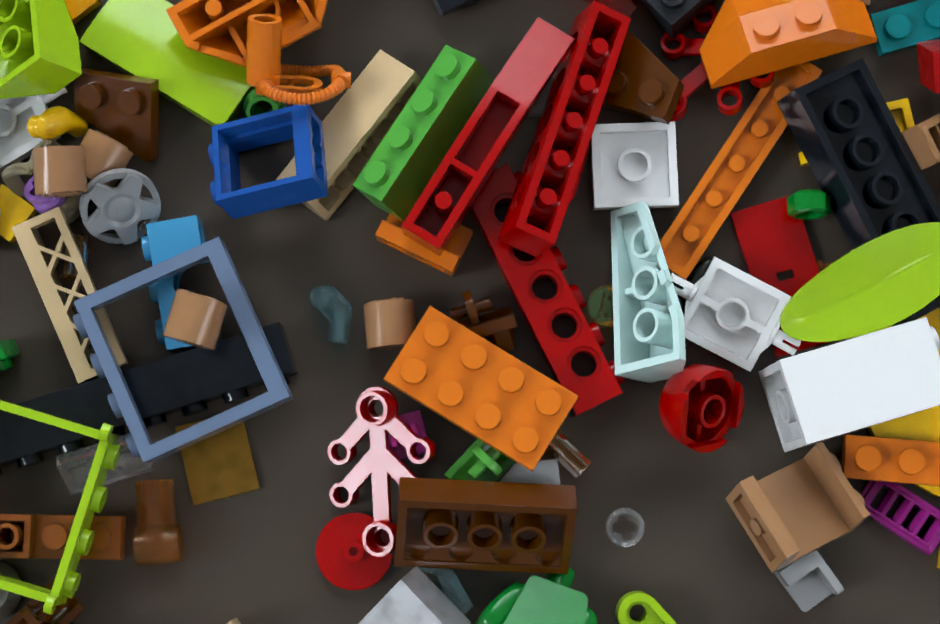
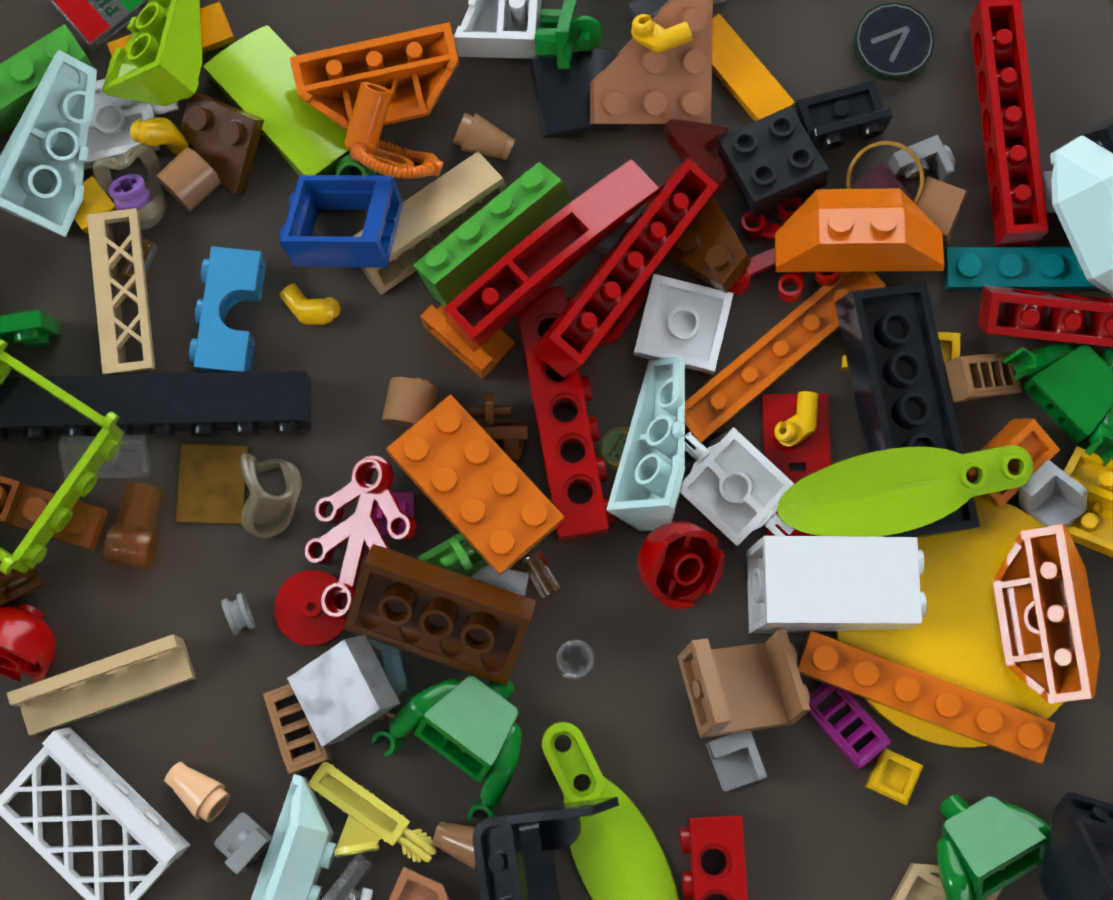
camera: 15 degrees right, 5 degrees down
medium nougat piece [32,145,88,198] -> none
sand blue window [73,237,294,464] -> none
light grey wheel [79,168,161,245] -> none
medium nougat piece [163,289,228,351] -> none
clear light blue arm [309,285,352,344] -> none
green tile [787,189,831,220] -> none
none -> light grey bush [221,592,255,636]
none -> dark tan piece [240,453,302,539]
none -> yellow arm [279,283,341,325]
none -> medium nougat cone [452,113,515,161]
none -> yellow arm [774,391,818,447]

